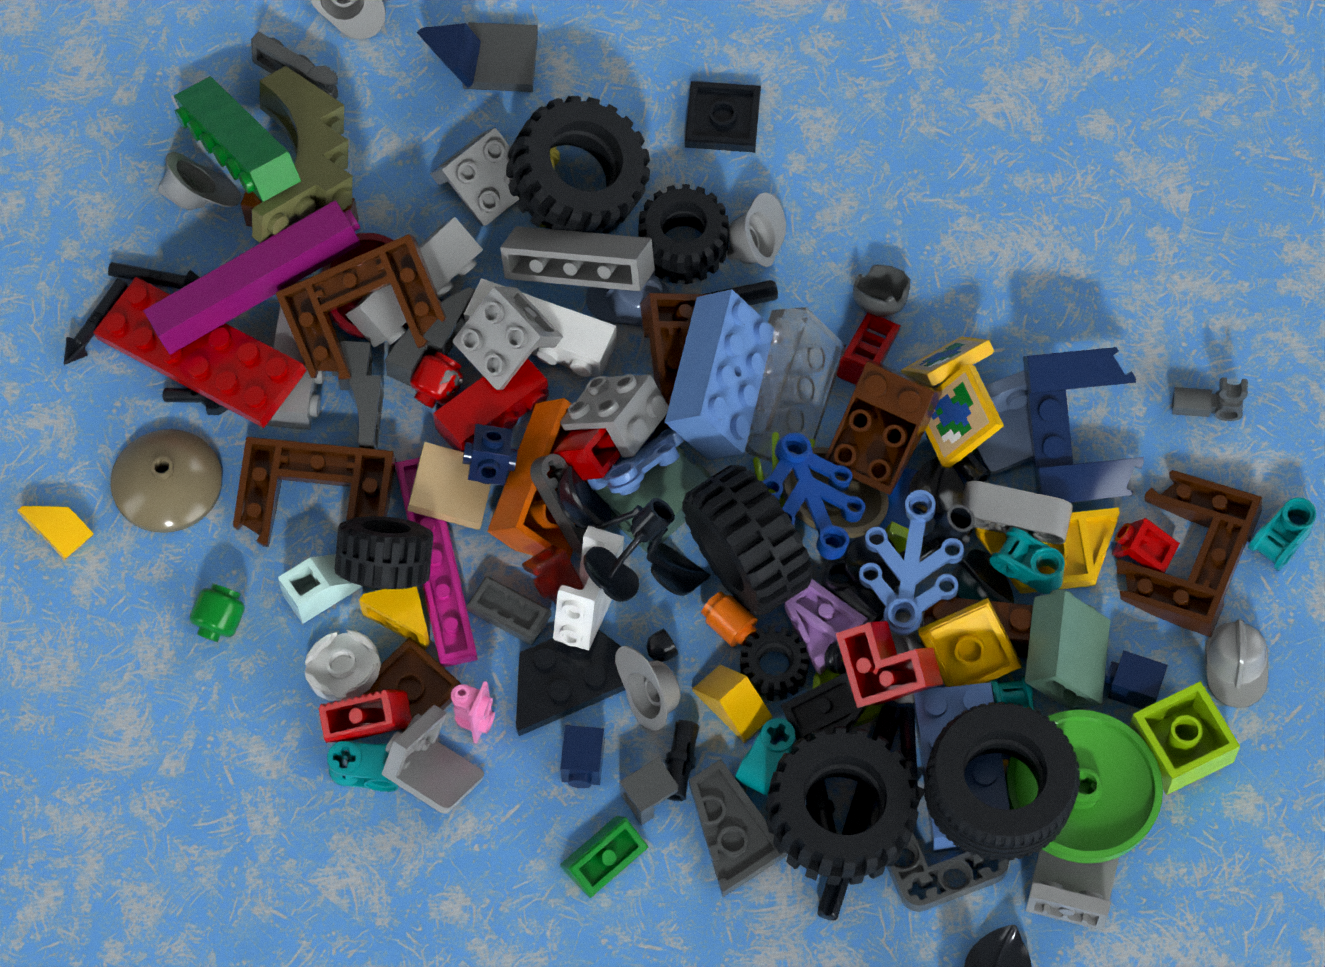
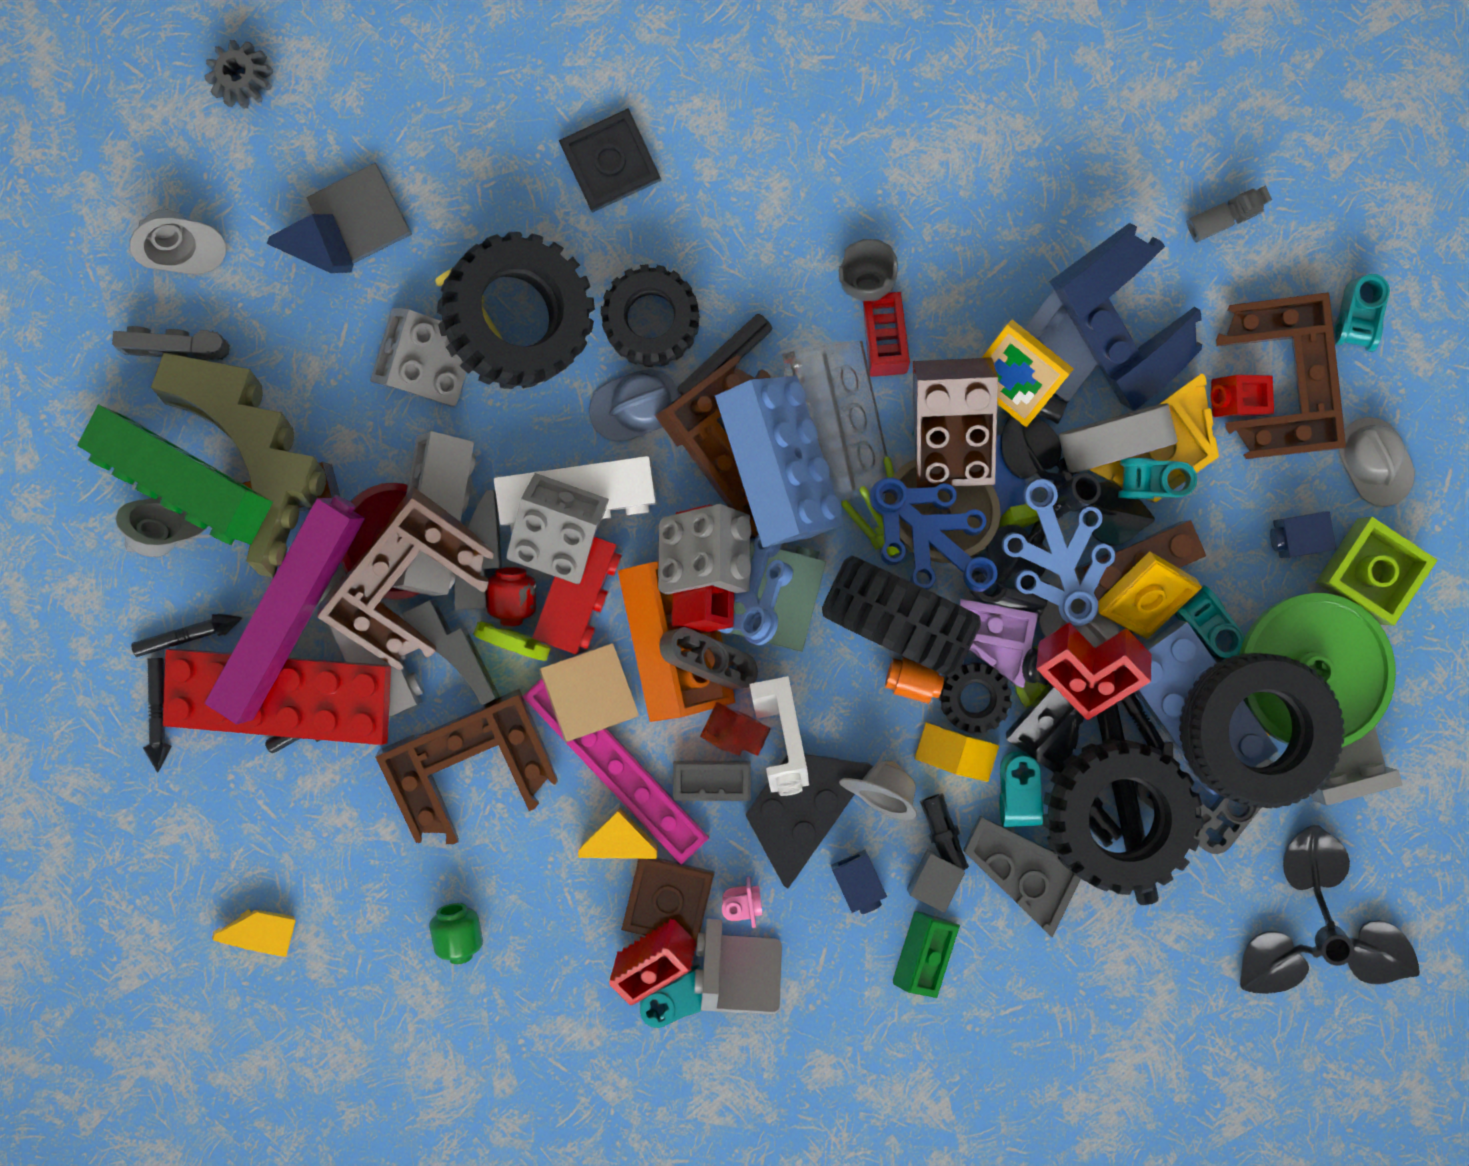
camera: 30 degrees left, 25 degrees up
dark tan dish [110,429,222,533] -> none
light aqua slope [278,554,363,624] -> none
white tile [305,630,381,701] -> none
black tyre [334,516,433,589] -> none
dark blue brick [462,424,518,485] -> none
light grey brick [500,226,655,291] -> none
black plant [557,466,711,602] -> none
black hinge [646,628,678,662] -> none
light grey piece [727,192,786,267] -> none
yellow tile [901,336,994,386] -> none
sand green brick [1025,589,1110,710] -> none
none -> lime tile [473,621,551,661]

